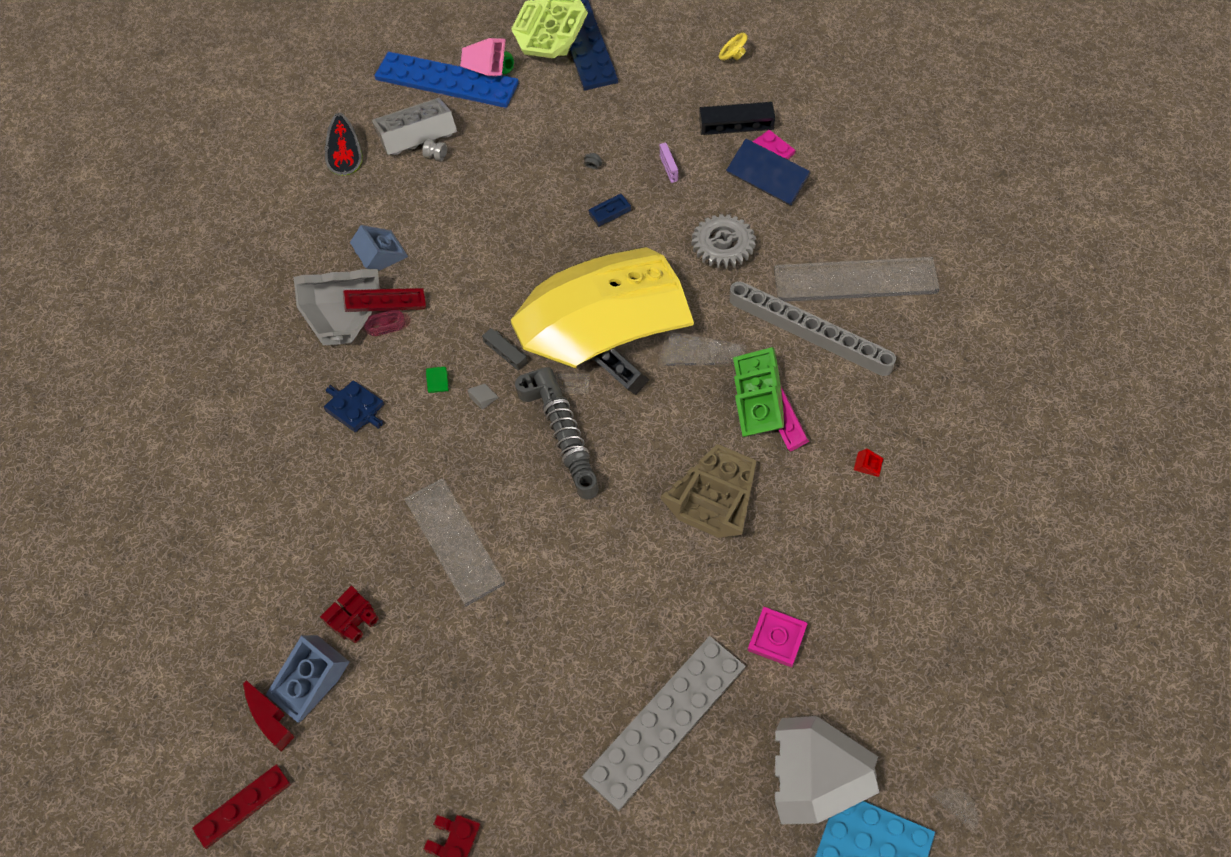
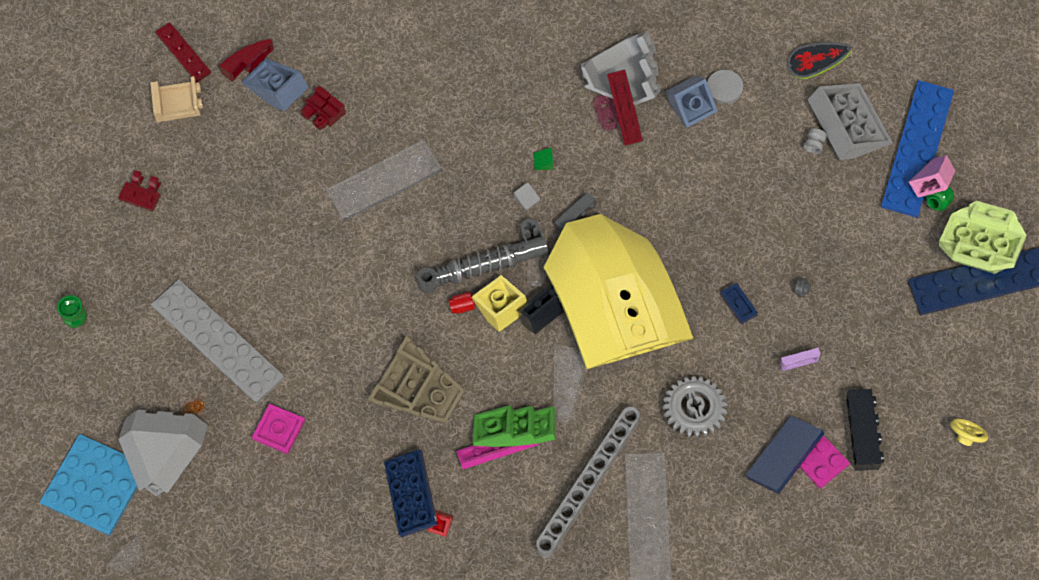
camera: 90 degrees right, 5 degrees up
dark blue plate [324,380,384,432] -> none
none -> tan panel [150,76,203,122]
none -> clear orange arm [181,400,205,416]
none -> dark blue tile [384,449,438,537]
none -> red brick [448,291,476,315]
none -> light yellow slope [472,275,527,332]
none -> light grey tile [707,70,743,104]

